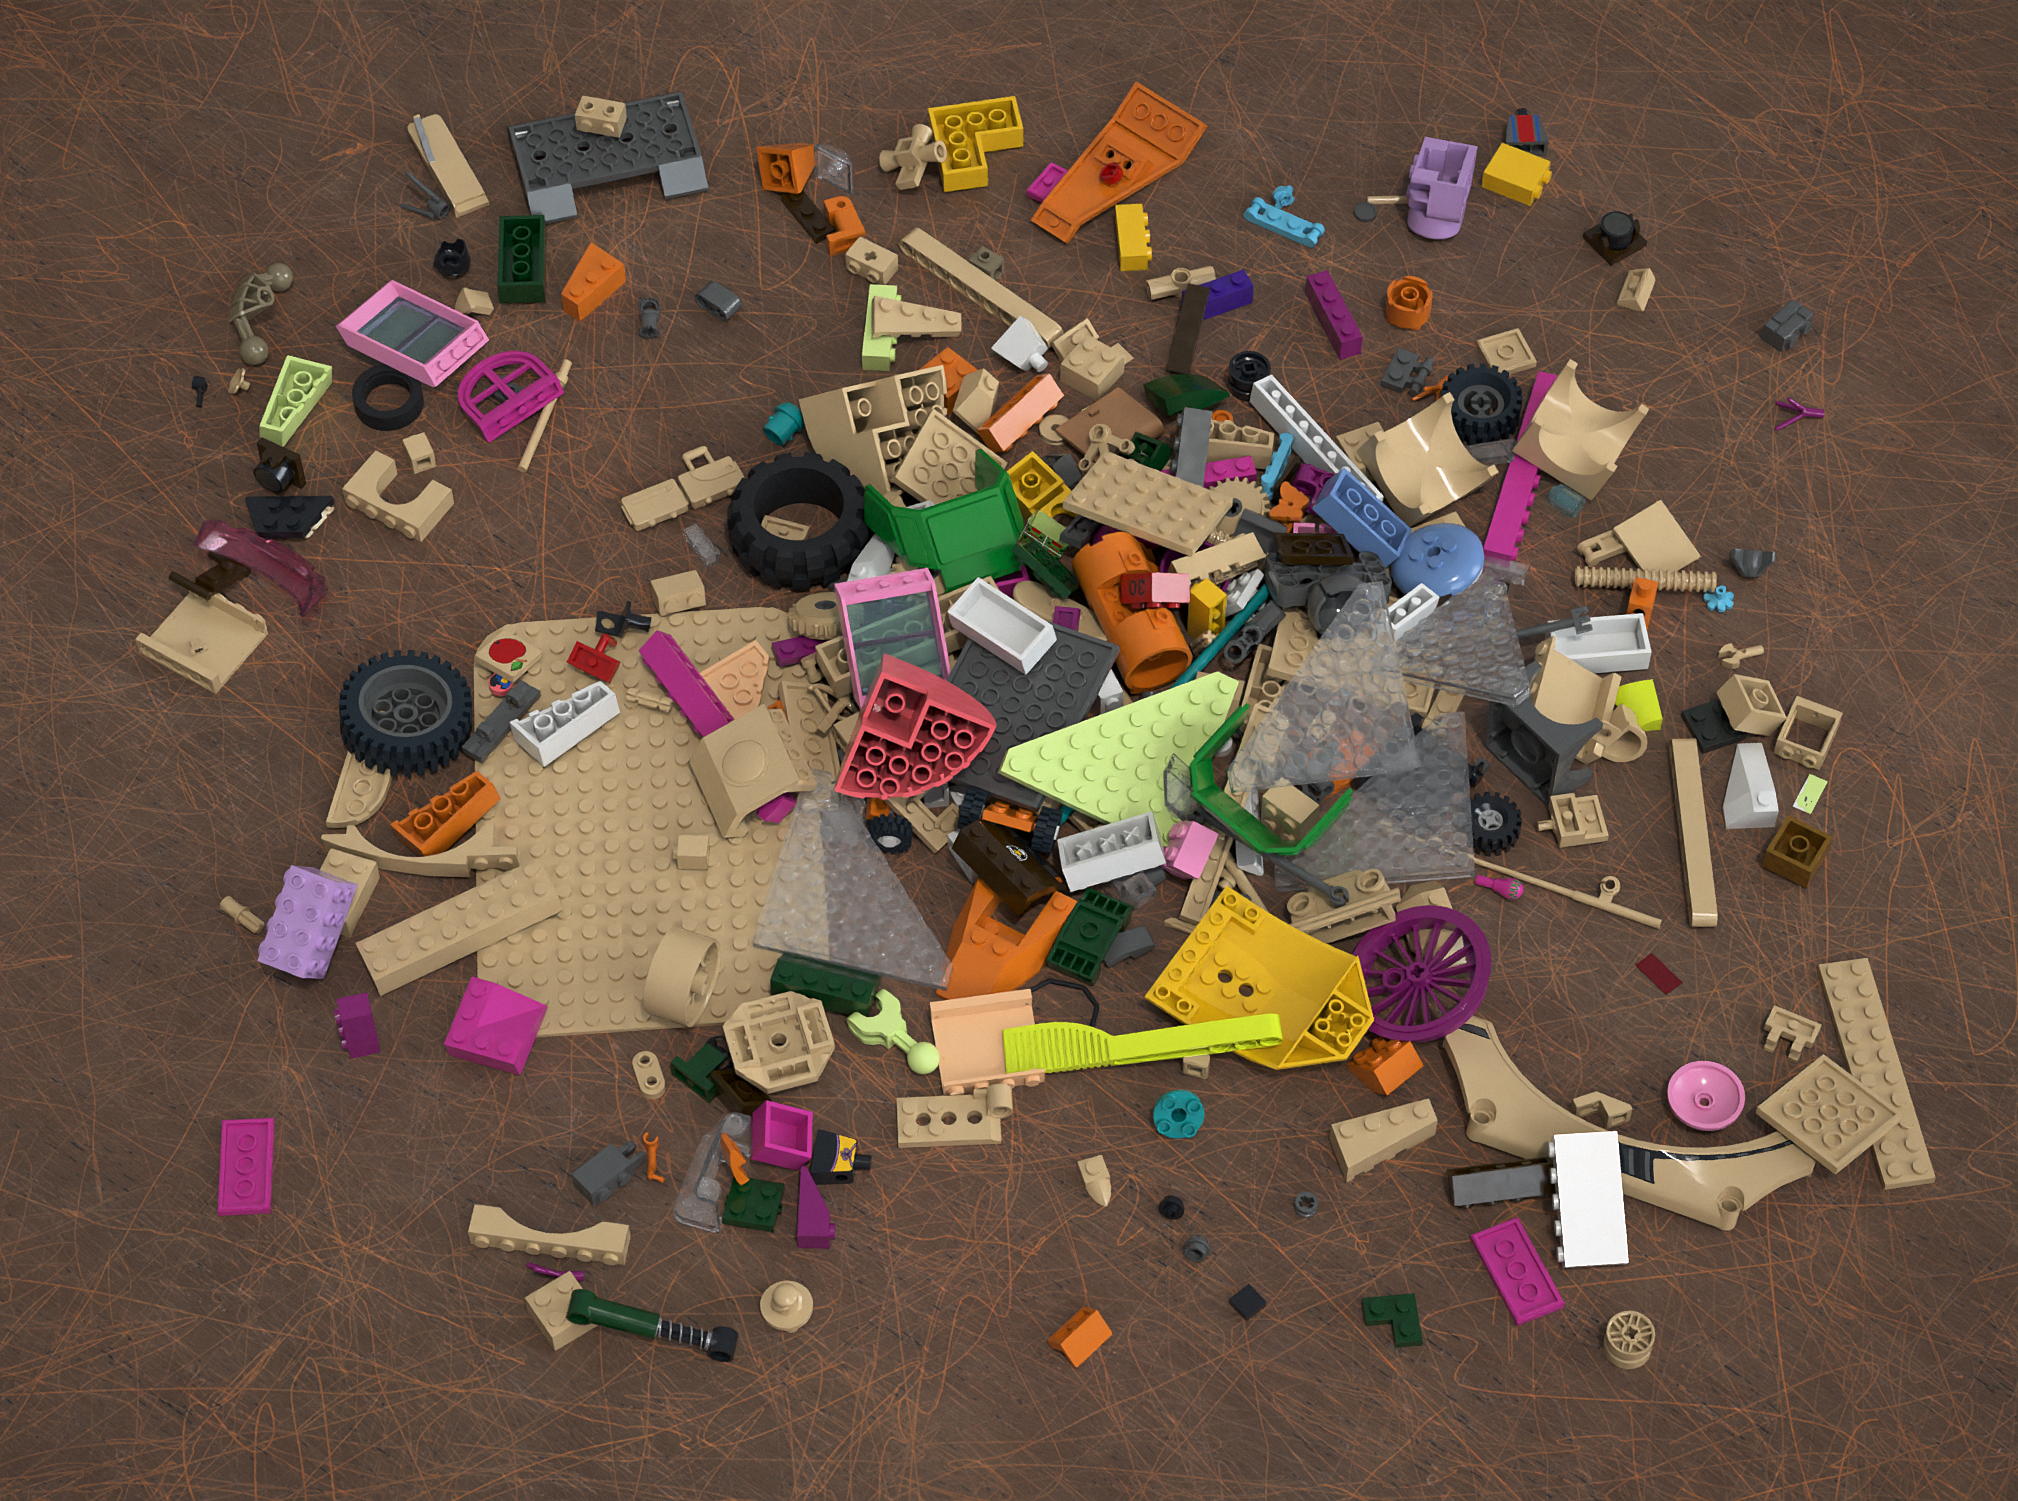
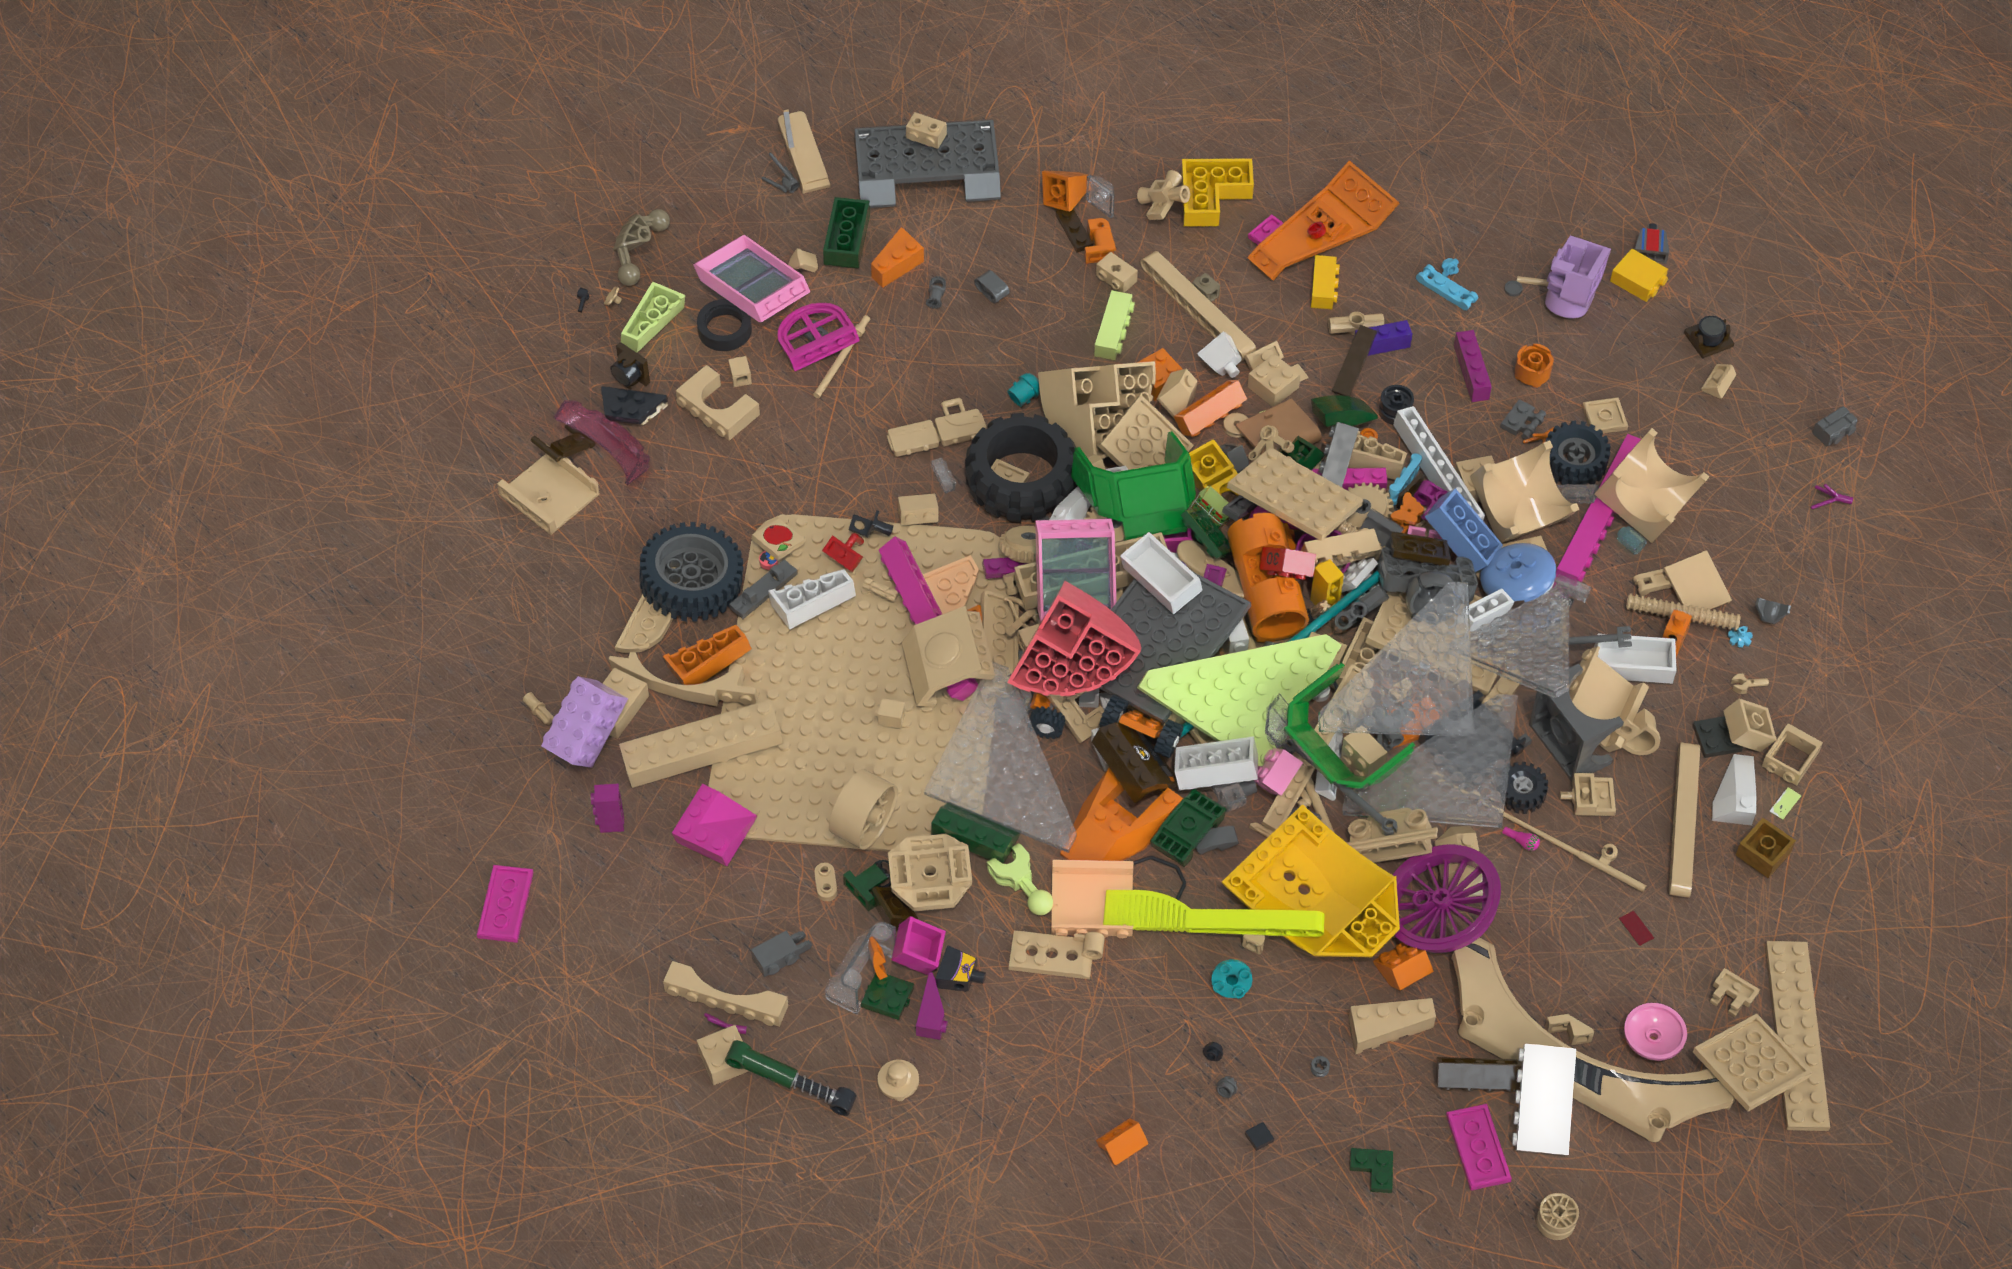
camera: 10 degrees right, 0 degrees up
black hair [433,238,471,276] -> none
orange piece [643,1132,665,1183] -> none
tan wing [872,296,961,338] -> none
tan plate [1077,1155,1111,1207] -> none
neon yellow slope [1615,679,1663,731] -> none

